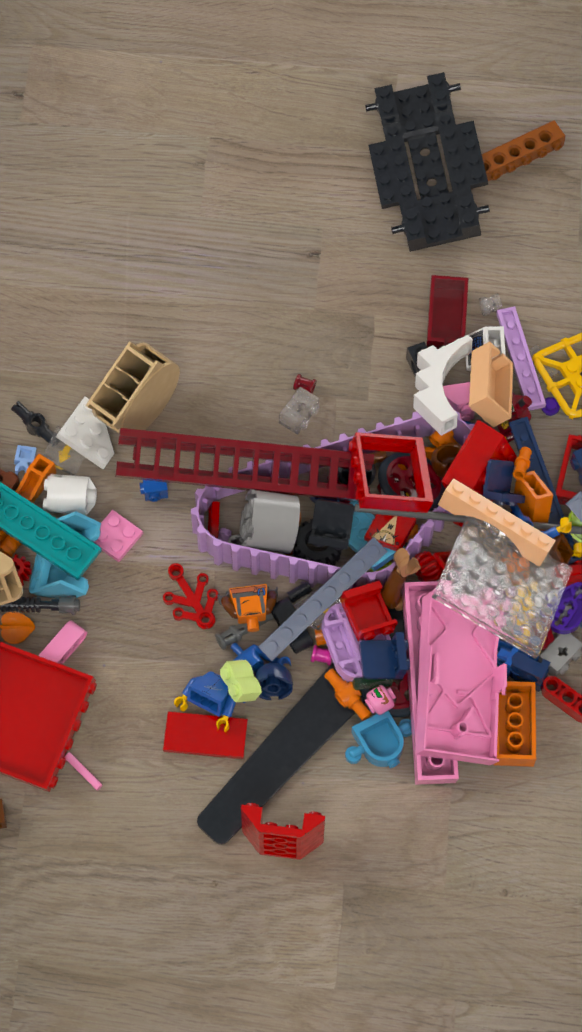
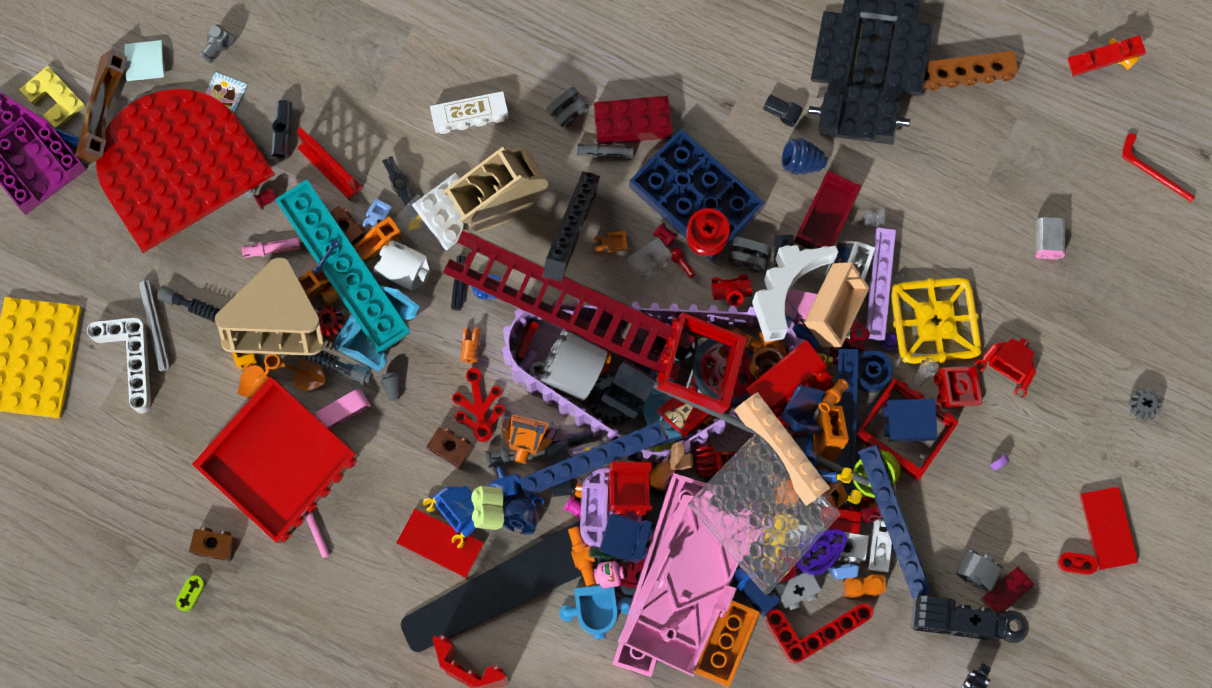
camera: 20 degrees right, 10 degrees up
bright pink plate [93,510,143,562] -> none
none -> dark grey cone [380,372,400,401]
none -> copper brick [426,427,473,470]
none -> white brick [430,91,508,134]
none -> black axle [451,255,467,311]
none -> orange hinge [460,327,481,363]
none -> black brick [543,171,600,282]
none -> dark grey brick [546,86,589,127]
none -> dark grey pin [577,143,633,158]
none -> dark red piece [594,96,672,145]
none -> orange plate [594,231,627,253]
none -> dark blue brick [629,129,764,262]
none -> red bar [669,248,695,278]
none -> red wheel [686,208,730,256]
none -> red connector [711,274,752,307]
none -> dark grey brick [728,237,771,273]
none -> black piece [763,94,803,127]
none -> dark blue piece [781,138,827,175]
none -> dark blue brick [857,351,893,393]

